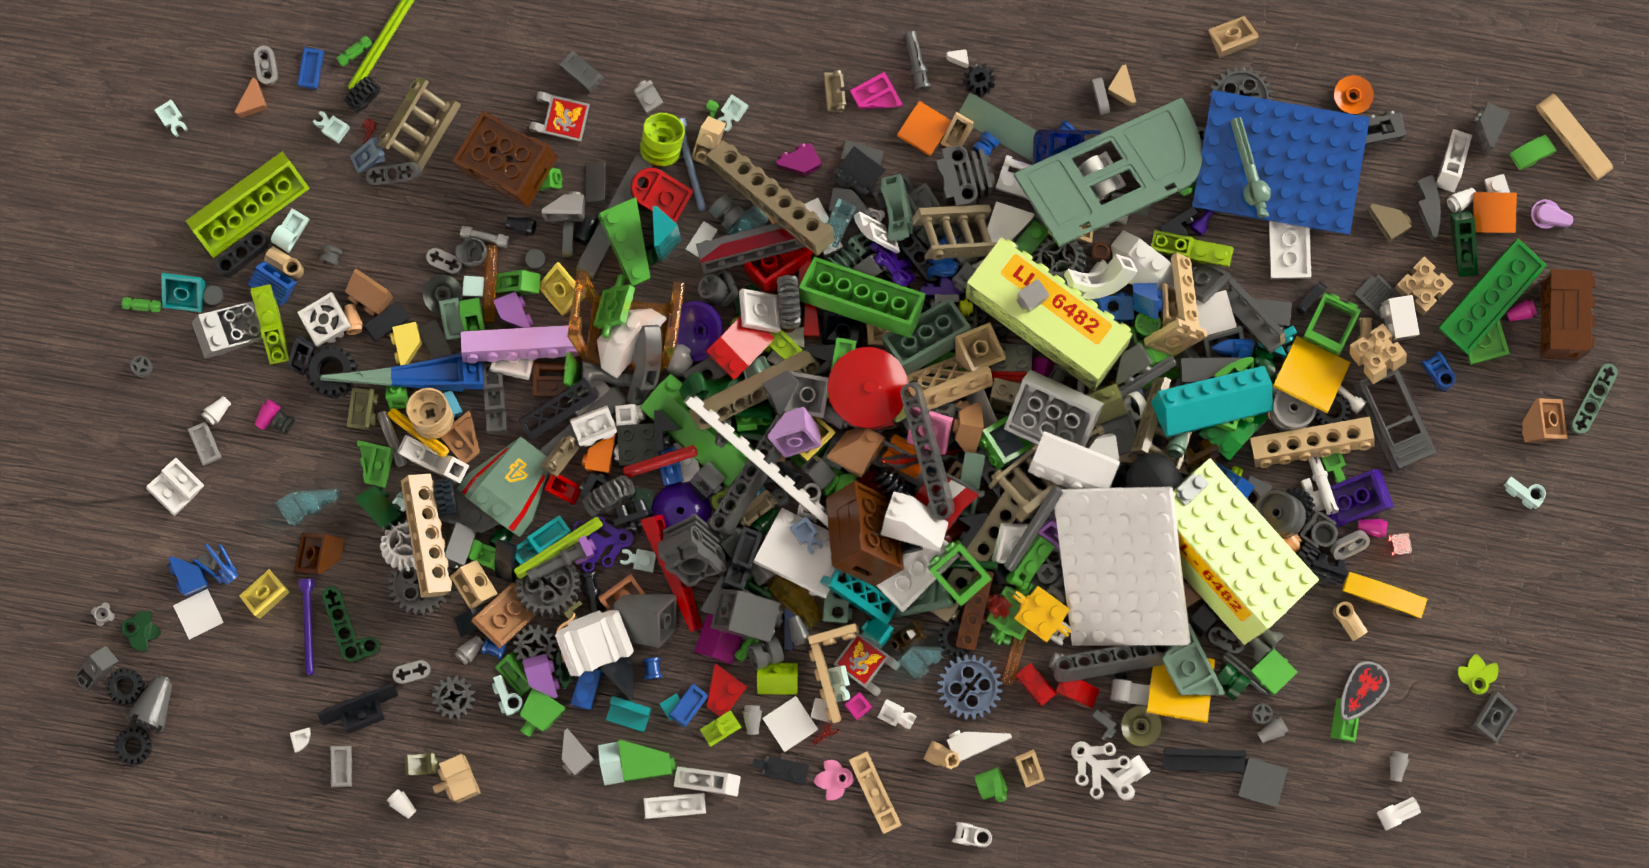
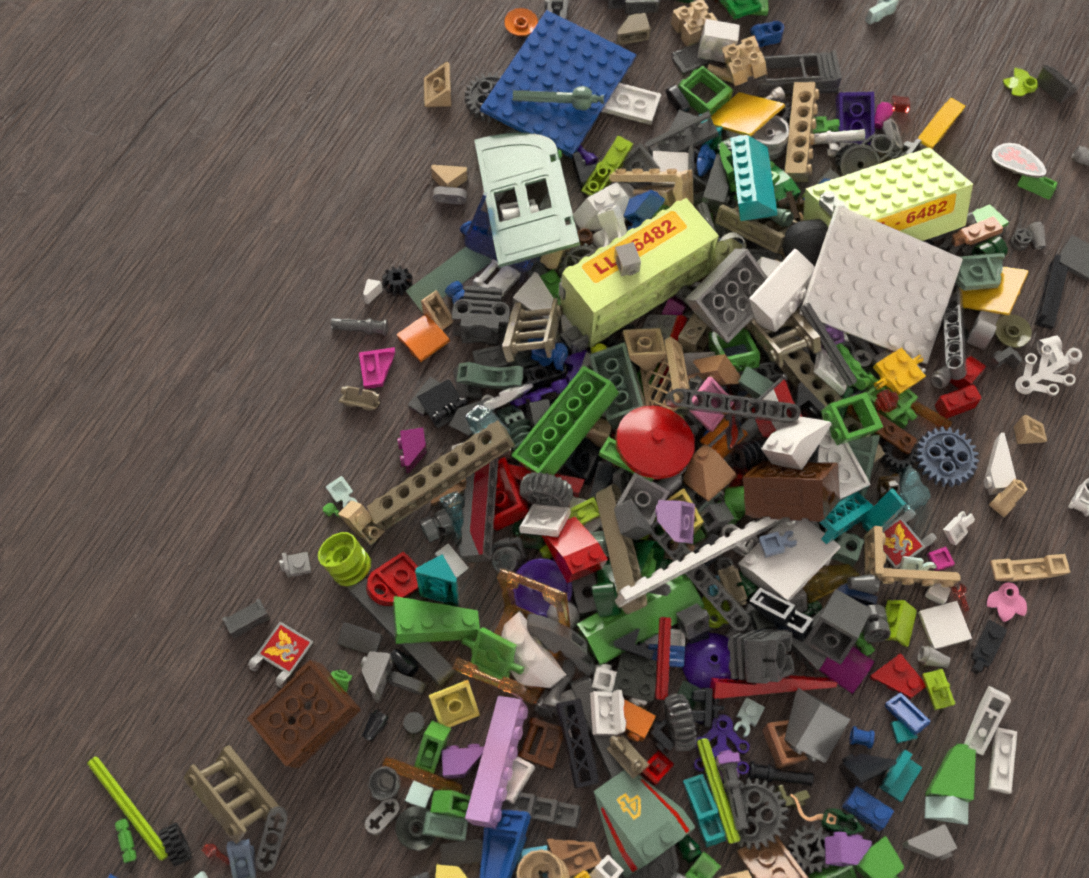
camera: 80 degrees left, 15 degrees down
light grey bar [460,226,509,248] -> none
black slope [495,540,518,583] -> none
white slope [555,610,634,676] -> none
bright green piece [564,352,581,395] -> none
sand blue piece [680,118,706,211] -> none
bright green piece [975,767,1007,802] -> none
tan piece [1333,602,1368,641] -> none
none -> nougat hinge [951,216,1003,247]

